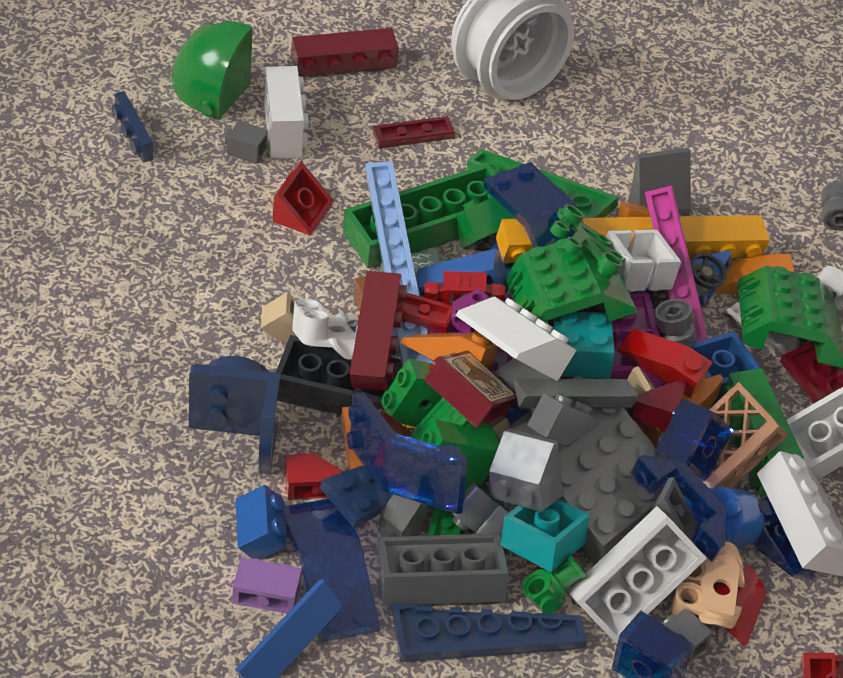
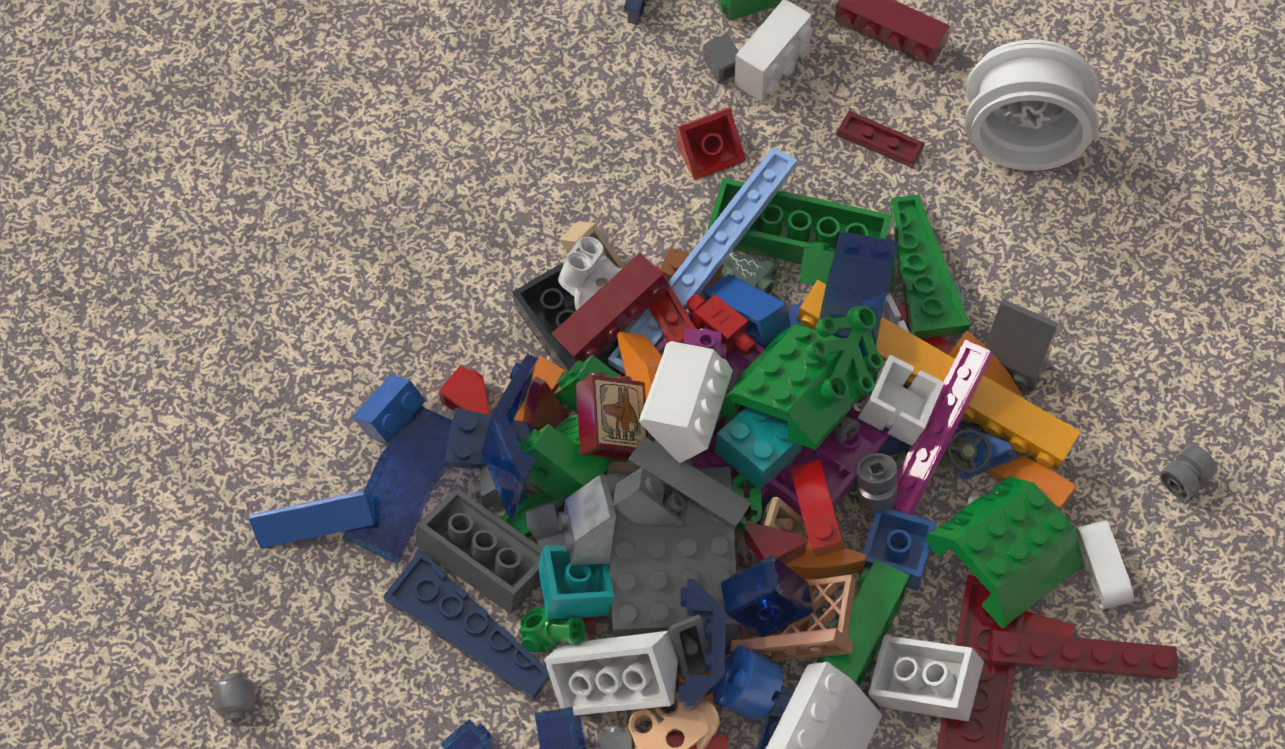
camera: 50 degrees right, 15 degrees up
dark blue piece [189,356,281,474] -> none
medium lavender brick [232,557,302,614] -> none

